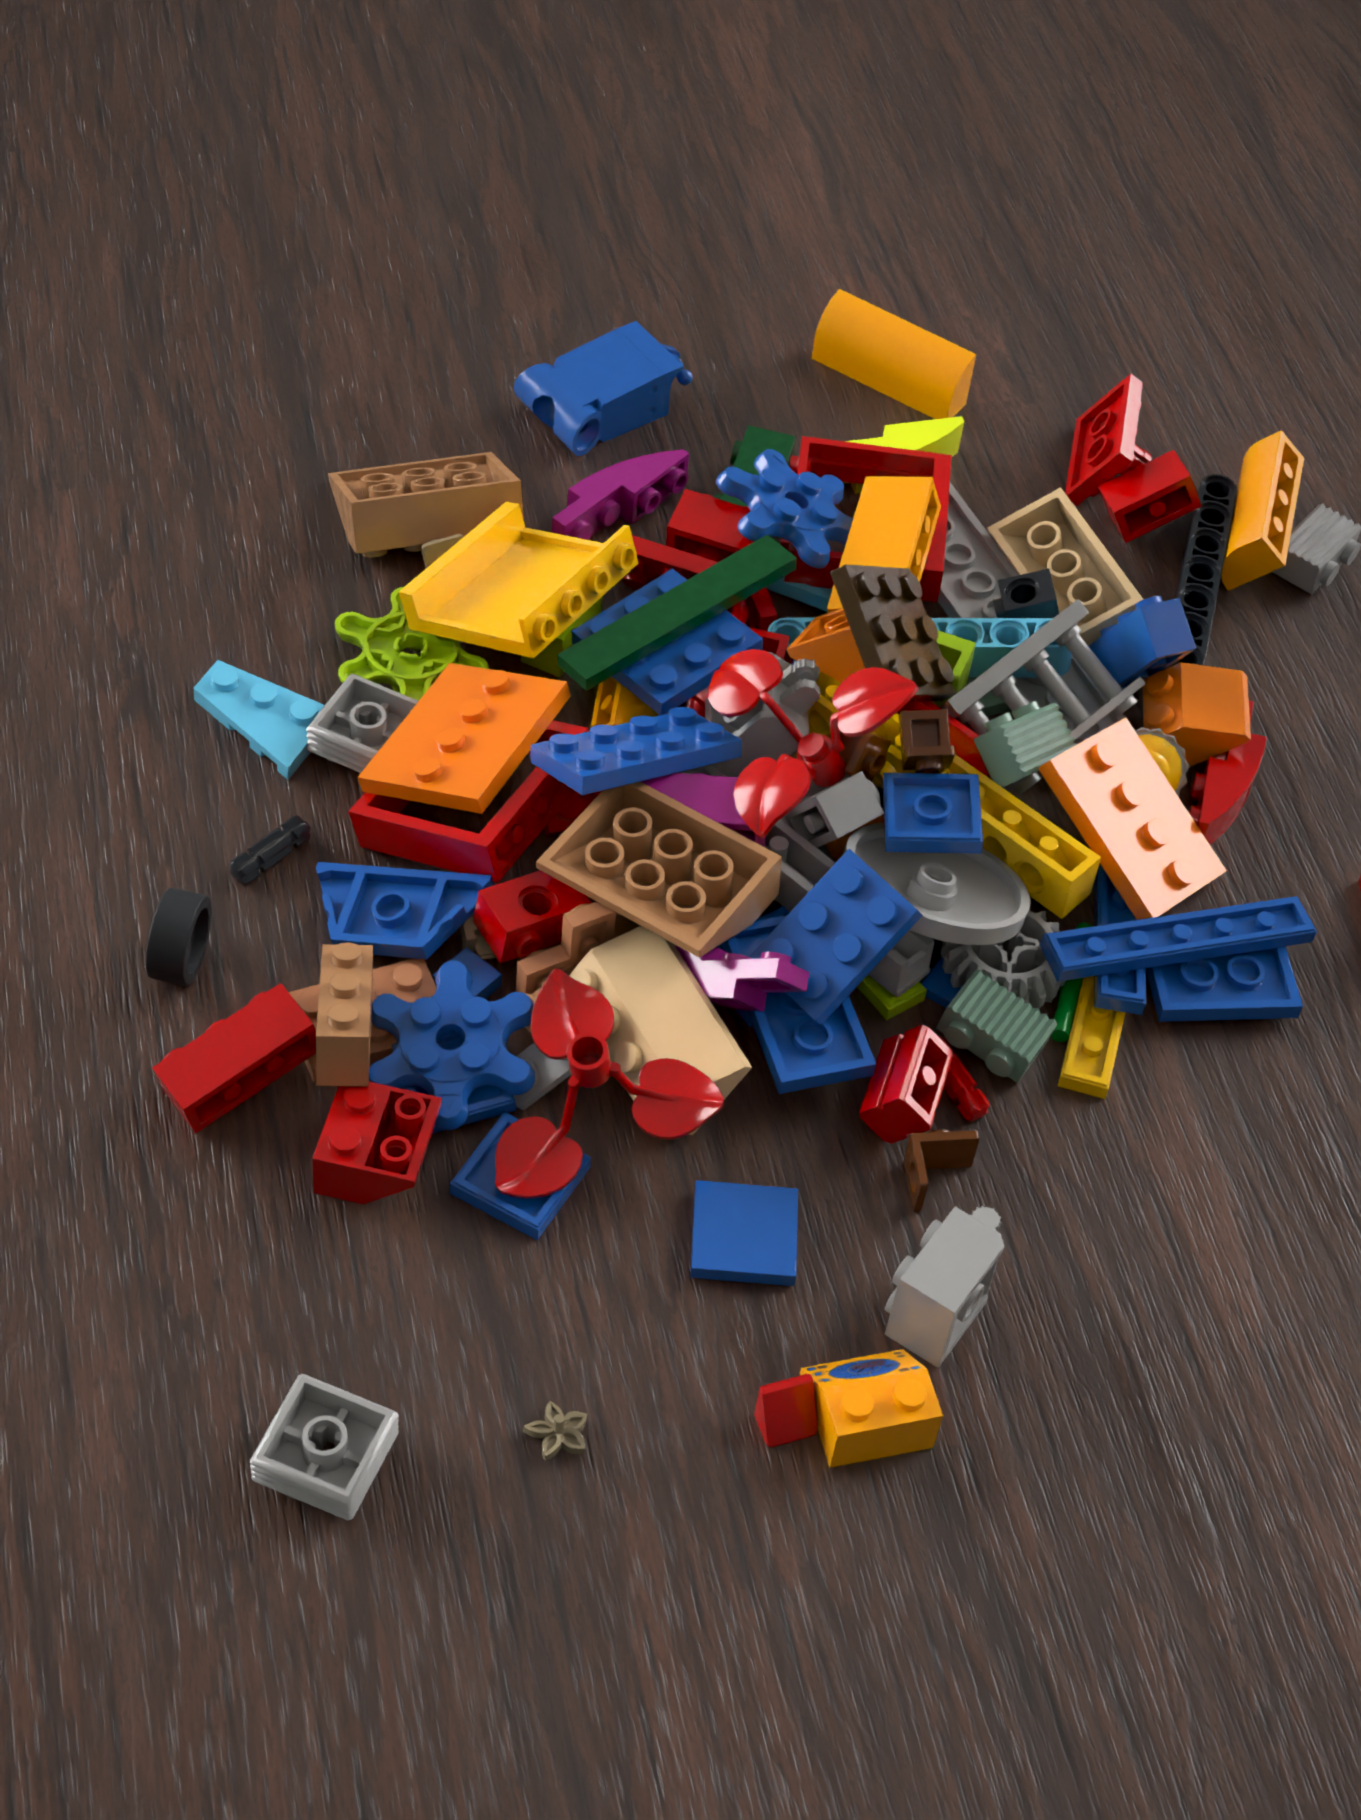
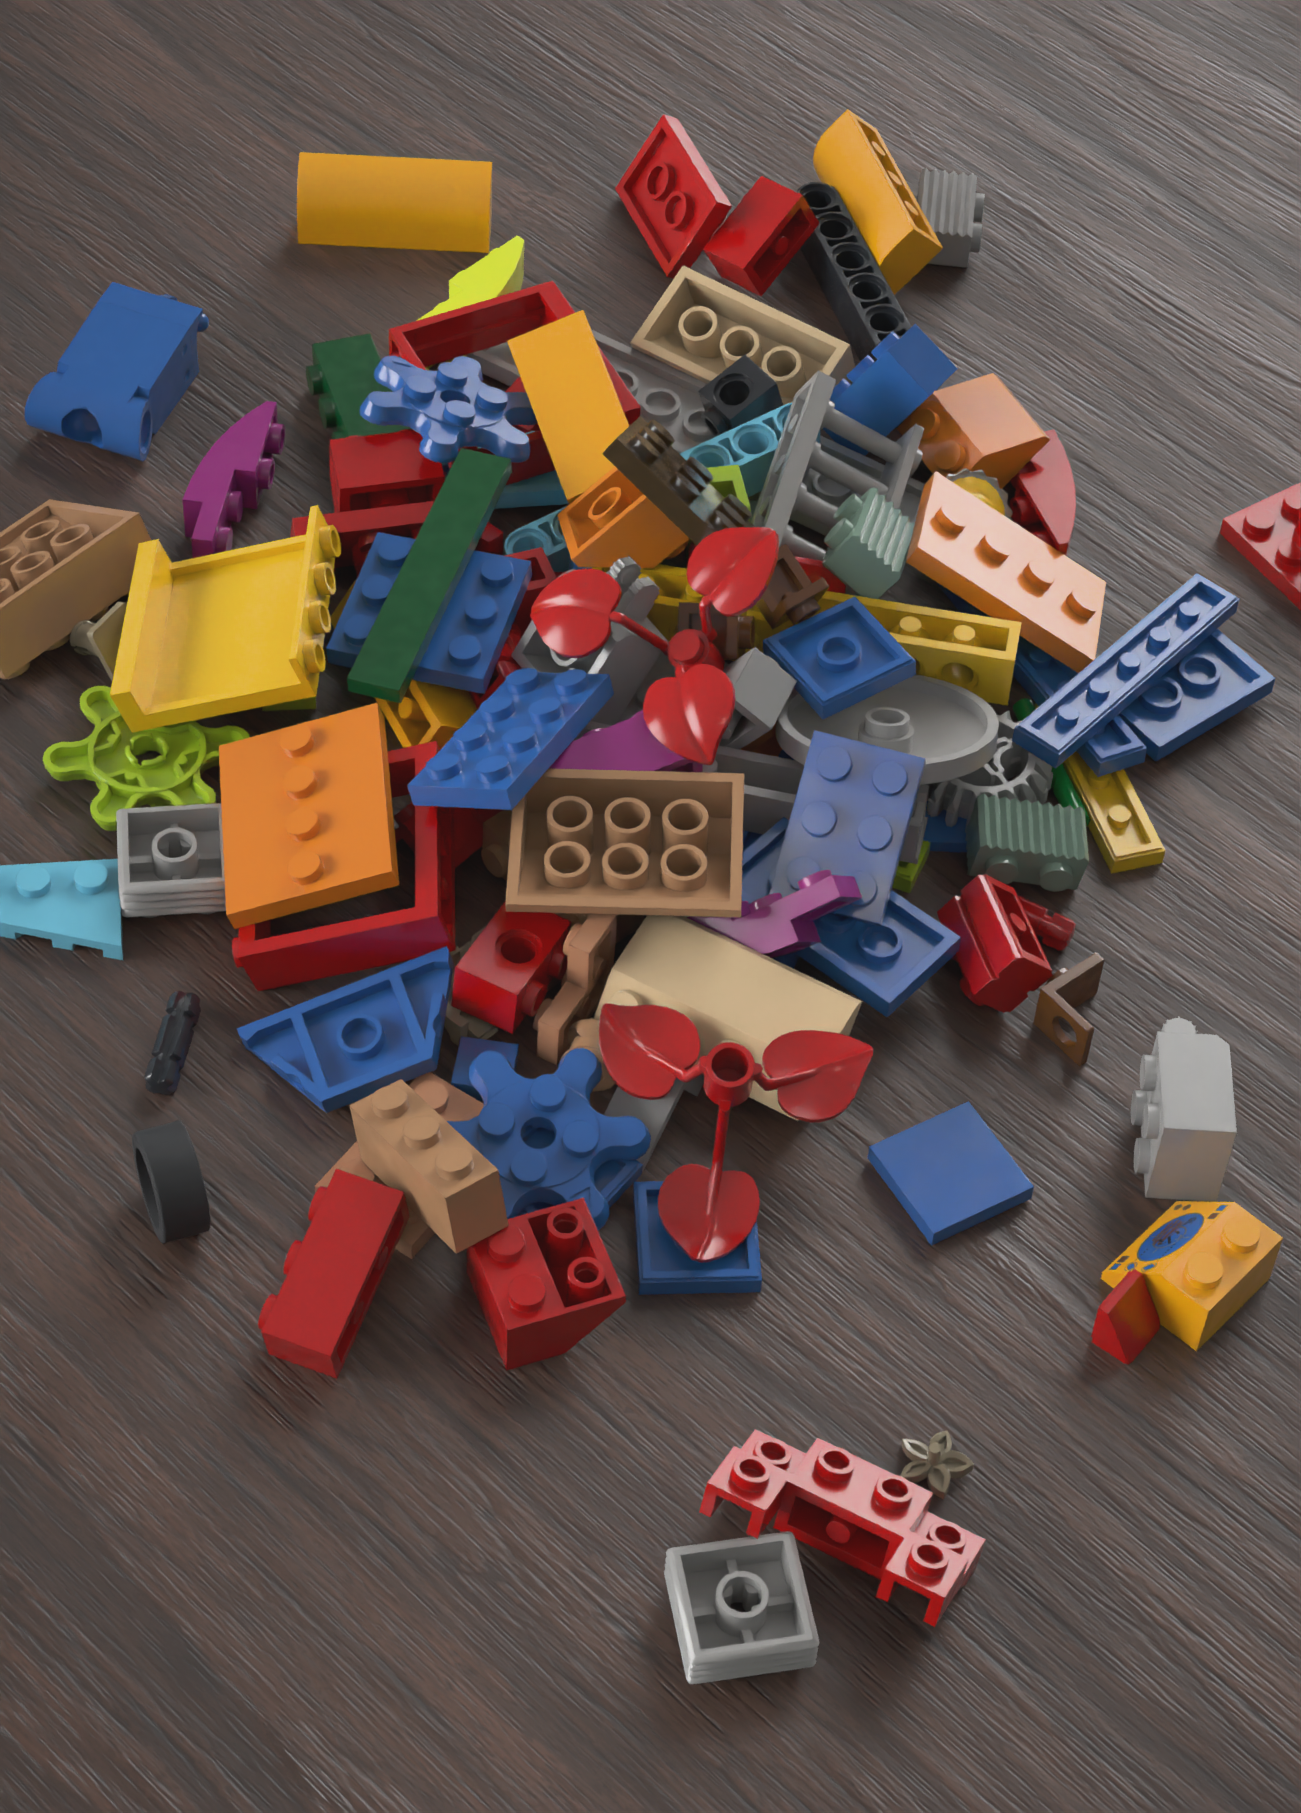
camera: 30 degrees left, 0 degrees up
none -> red bracket [699,1429,986,1627]

